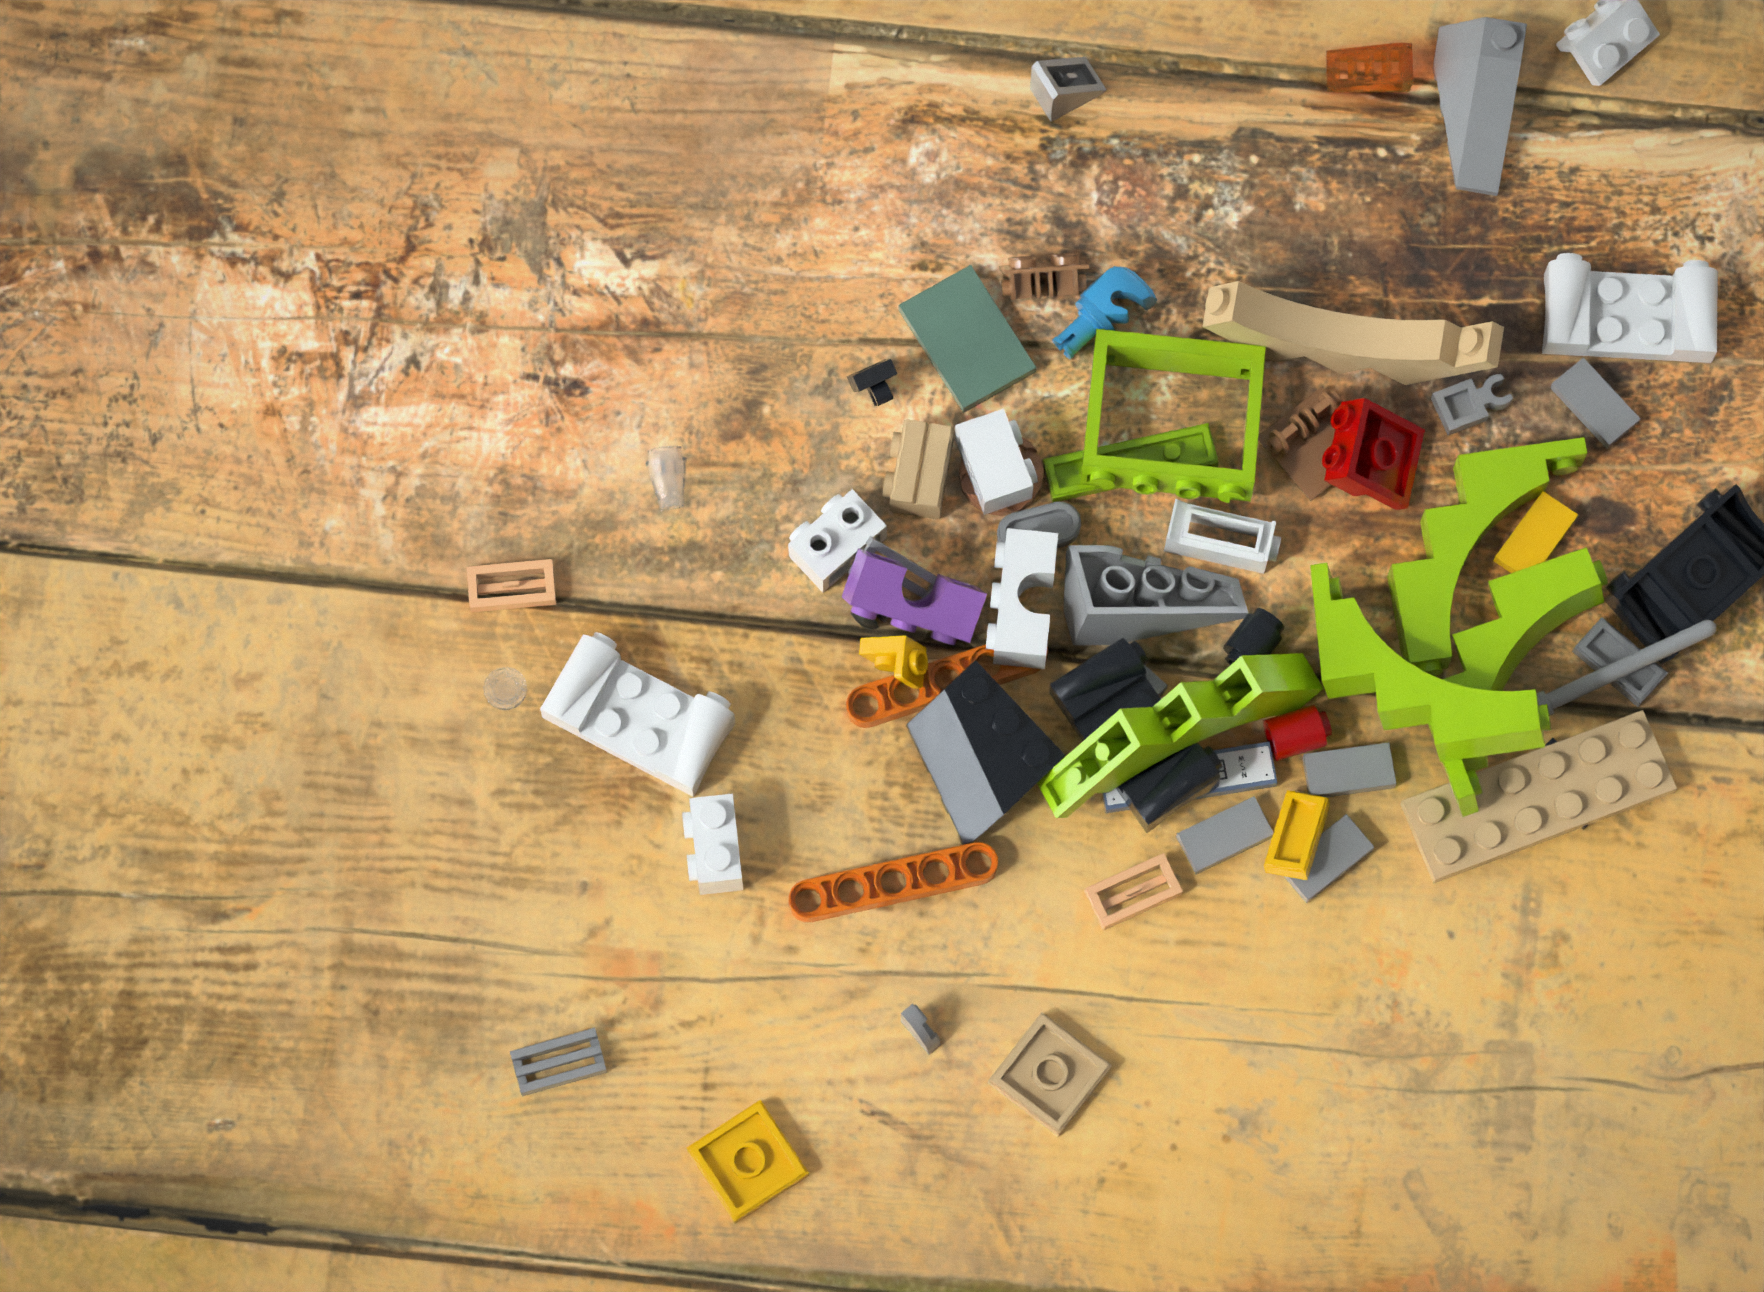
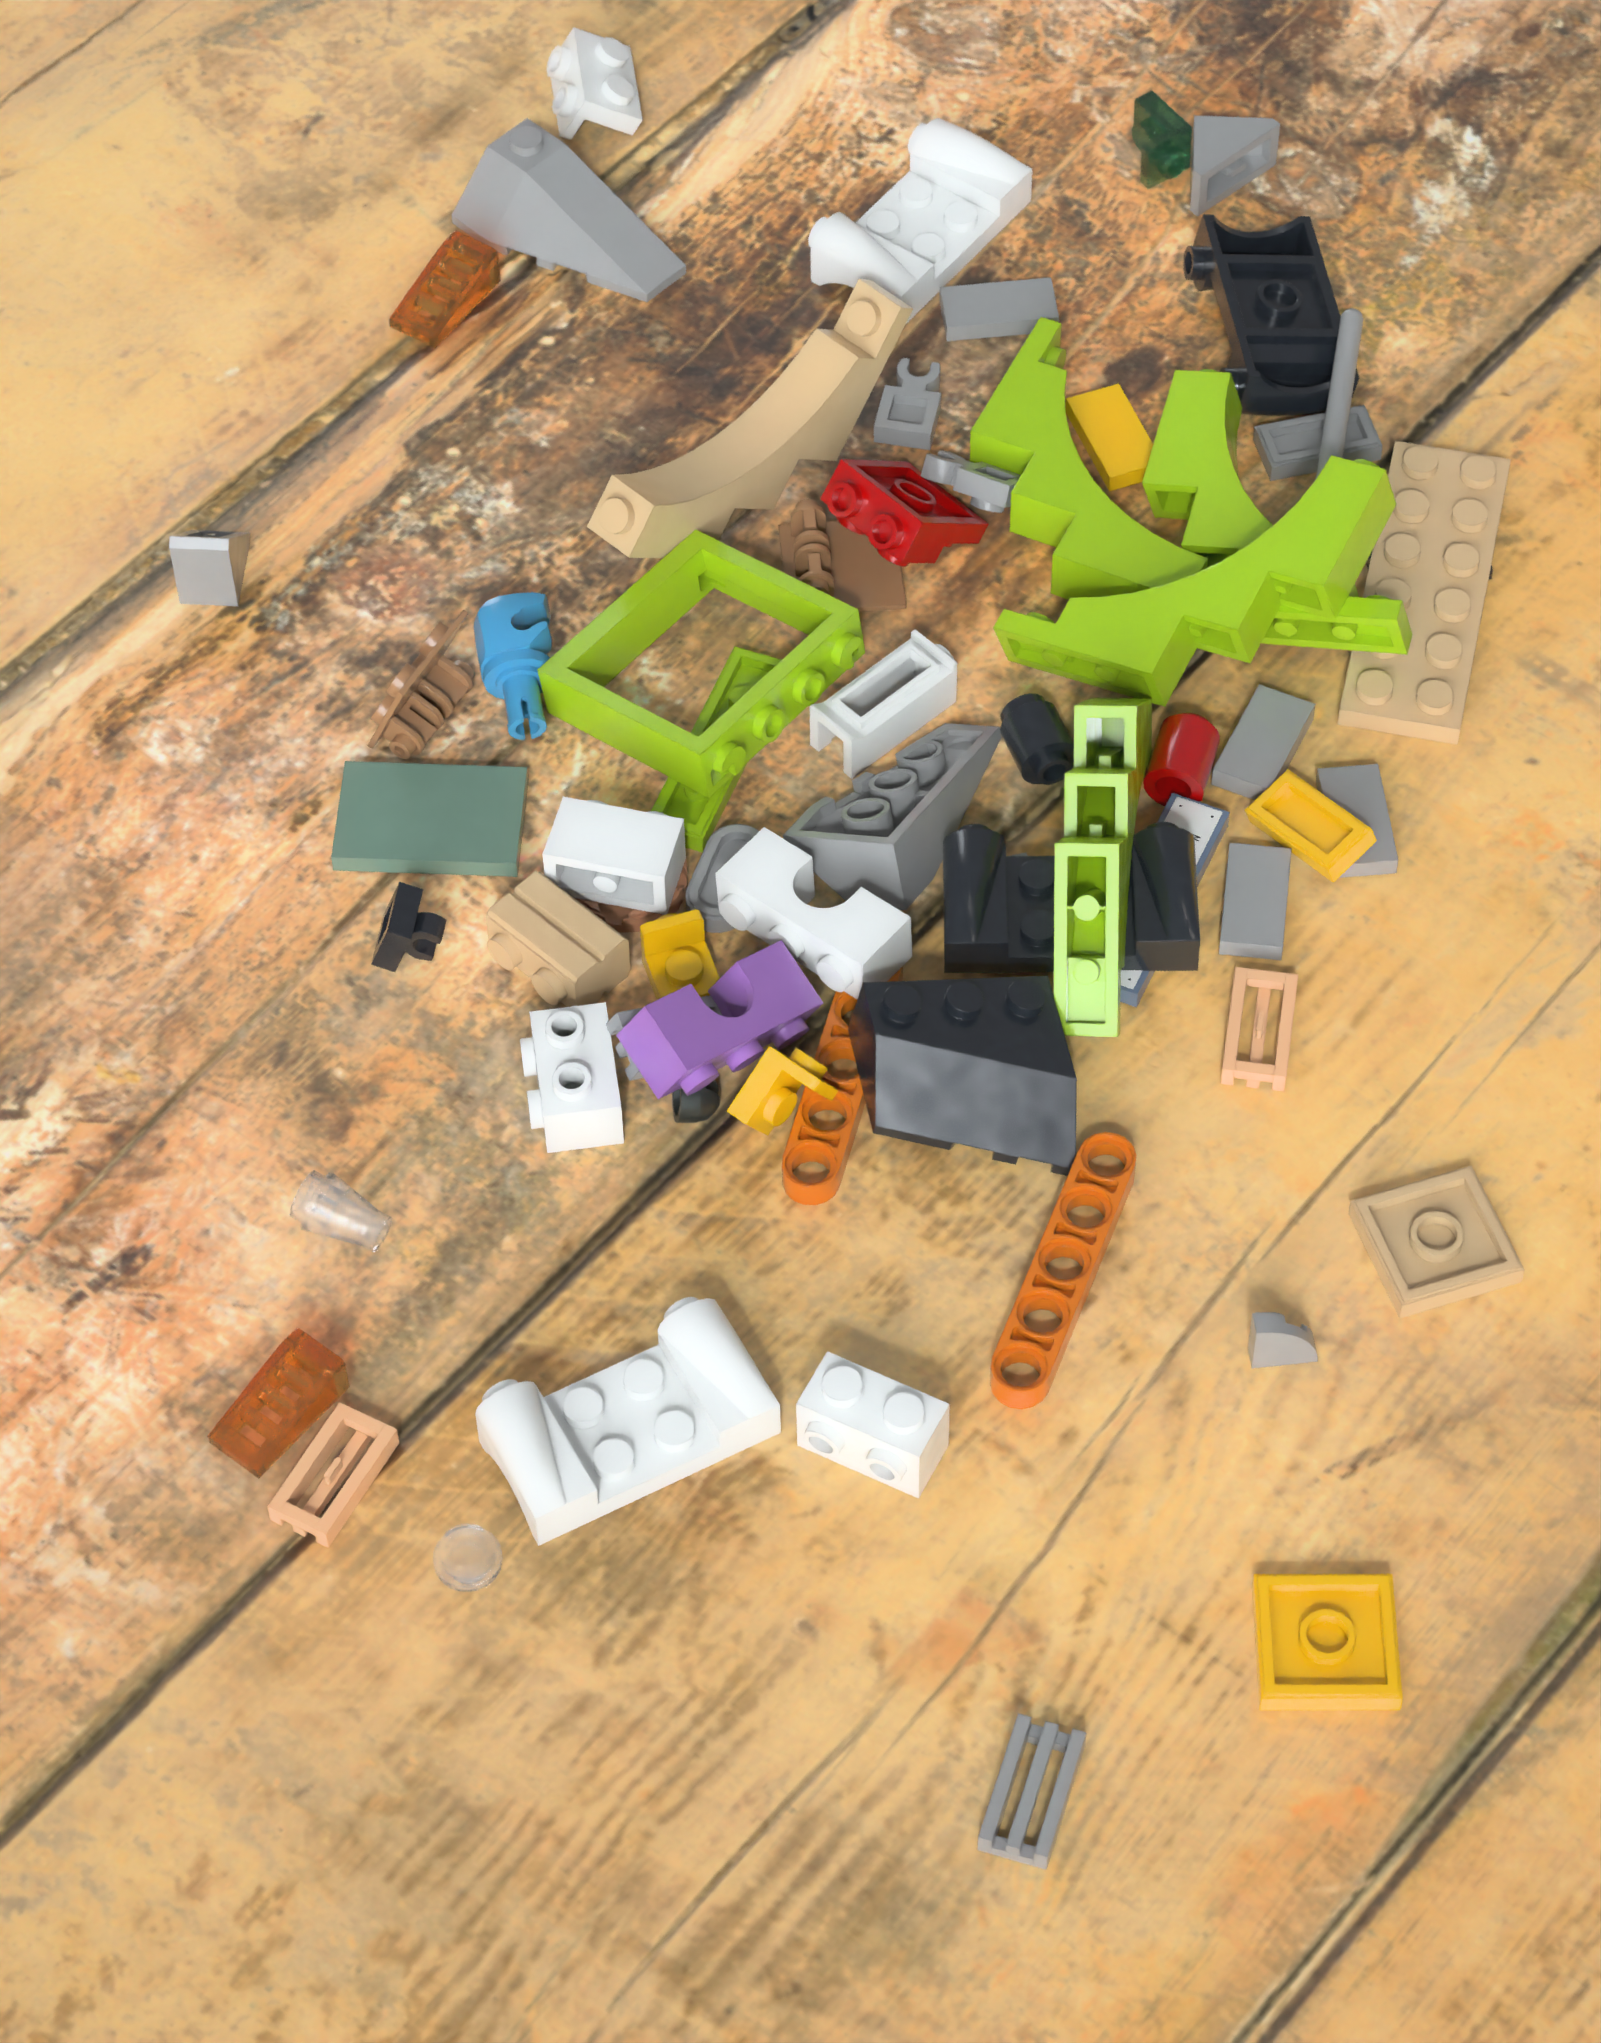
camera: 55 degrees left, 20 degrees down
none -> clear orange slope [208,1328,350,1479]
none -> yellow bracket [640,909,720,1000]
none -> light grey plate [921,450,1021,513]

